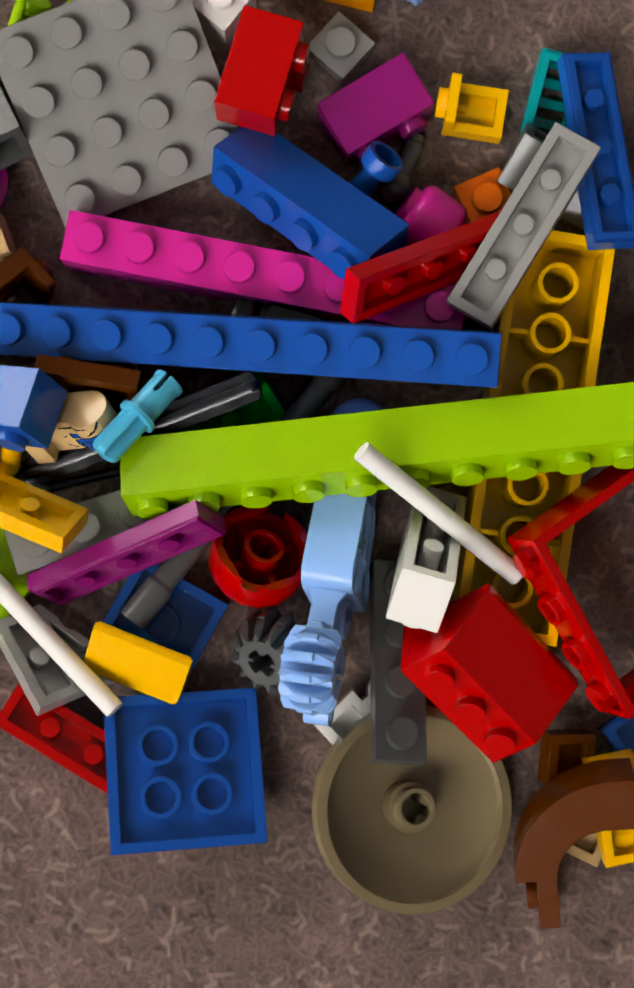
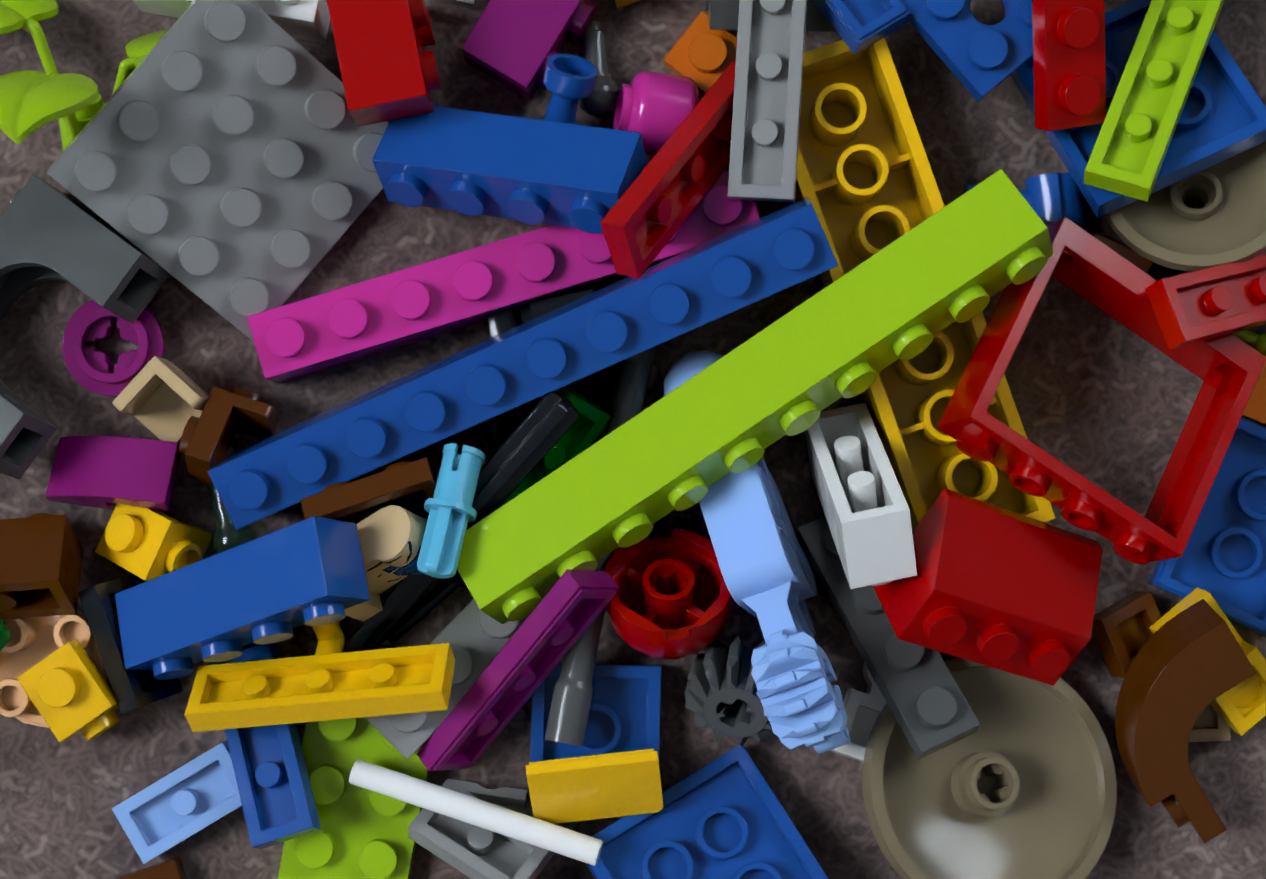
camera: 20 degrees left, 0 degrees up
white bar [354,442,523,585] -> none

